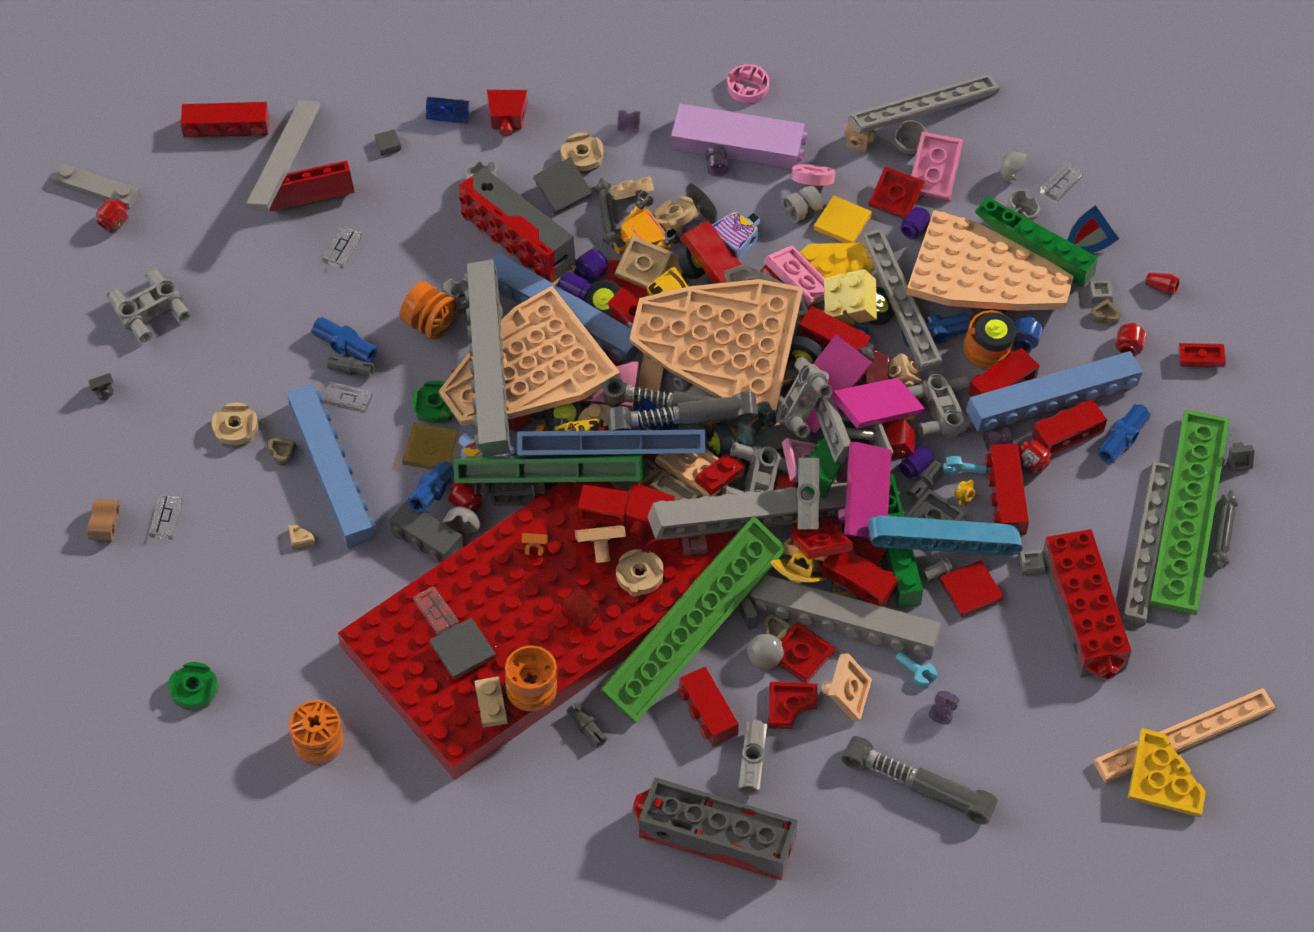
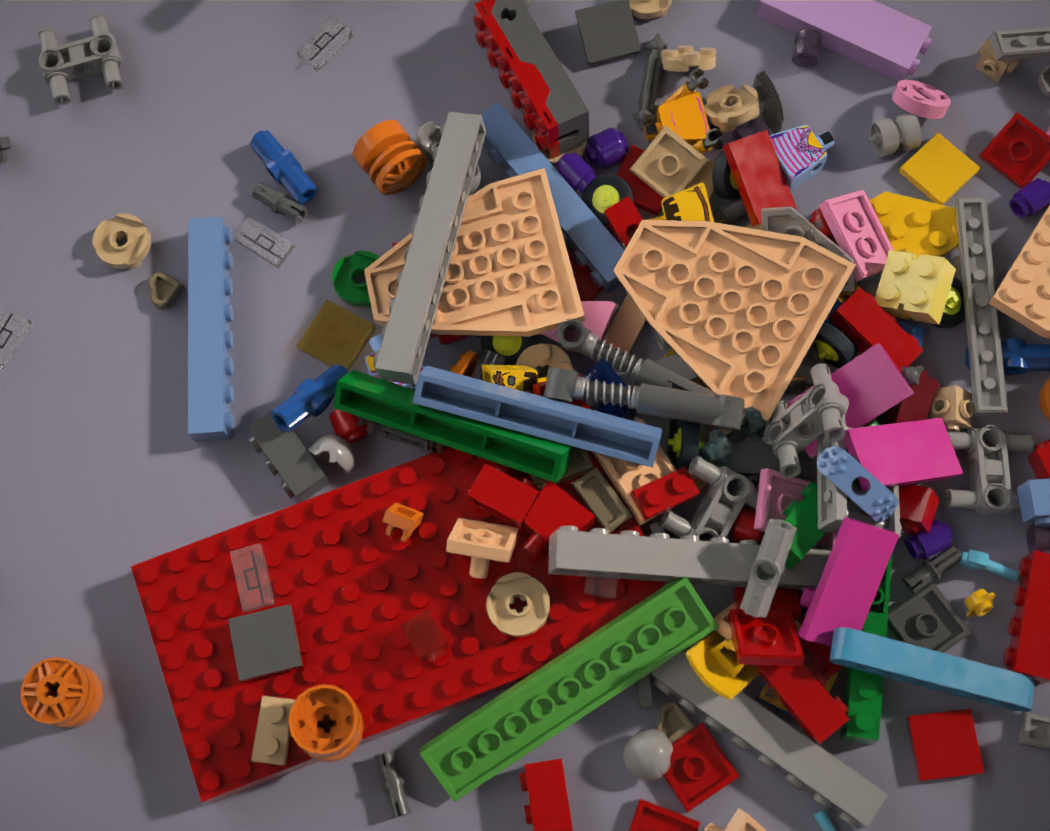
camera: 25 degrees right, 15 degrees up
tan tile [288,525,315,549] -> none
light grey pin [921,557,953,582] -> none
none -> medium blue piece [817,446,899,523]

